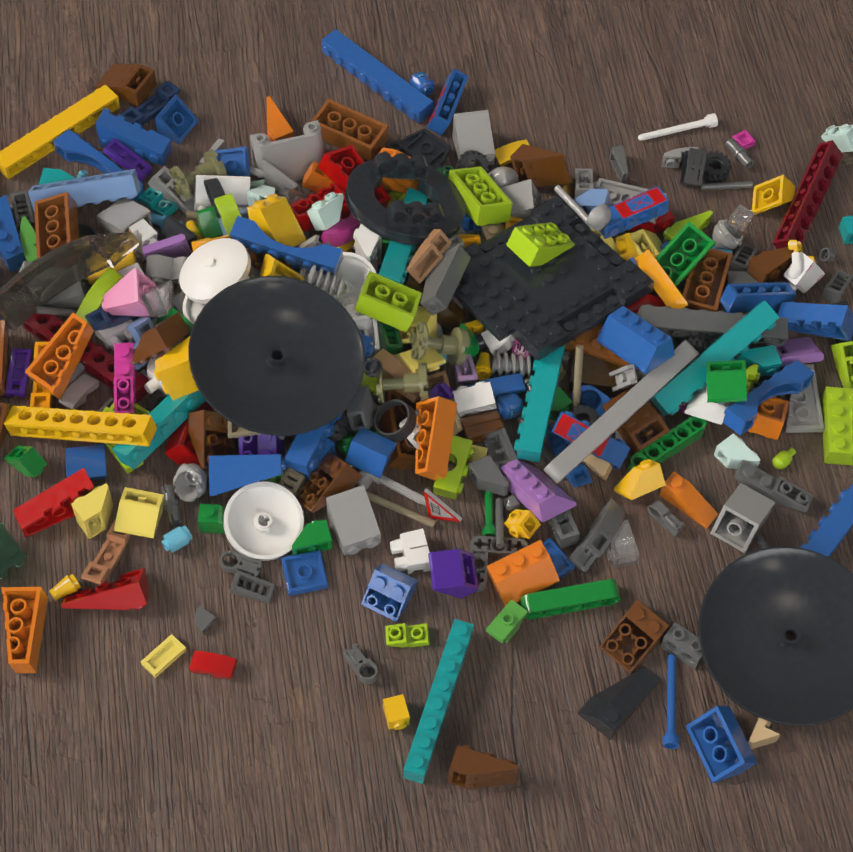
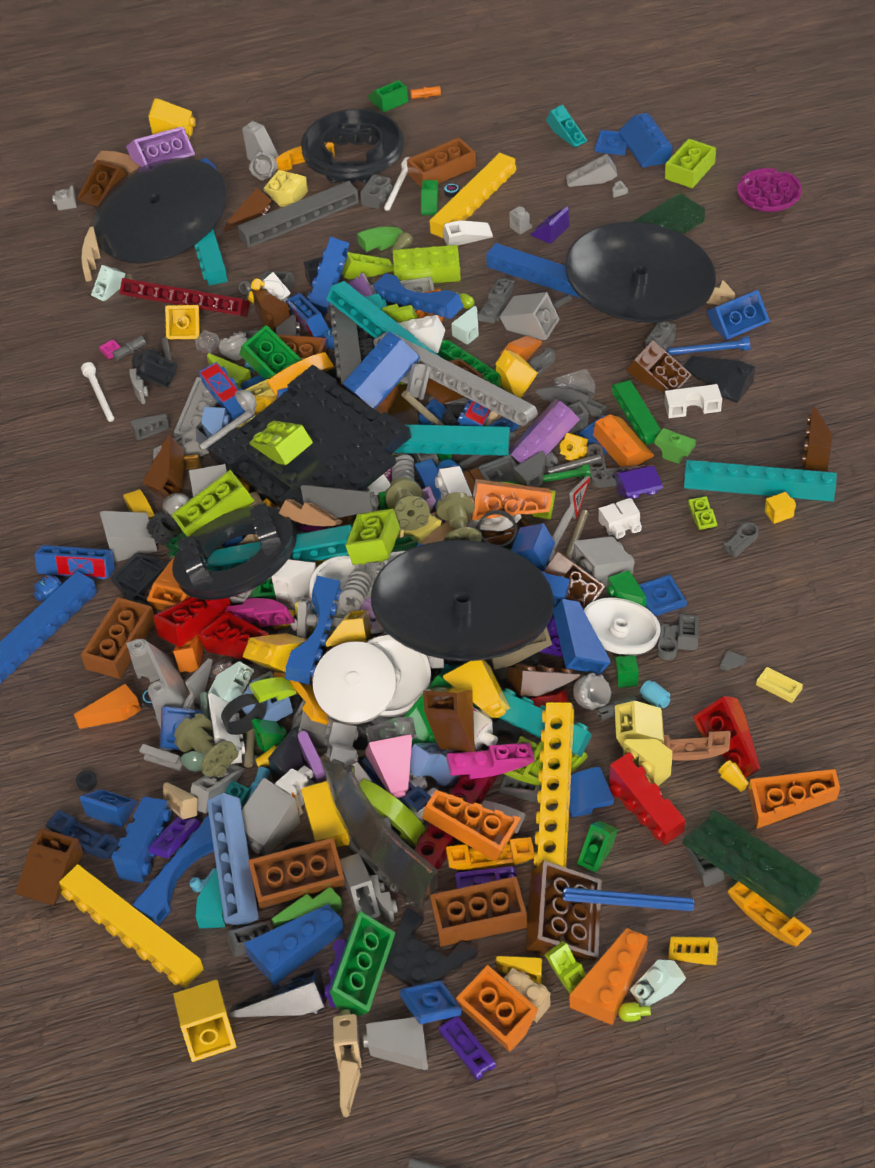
camera: 90 degrees left, 10 degrees down
red slope [189,650,238,679] -> none
light aqua slope [307,192,344,231] -> none
blue slope [361,563,418,622] -> none
black plate [363,358,382,378] -> none
green slope [706,360,747,403] -> none
none -> black tile [76,770,98,792]
none -> tan slope [163,782,198,819]
none -> white arch [664,384,722,418]

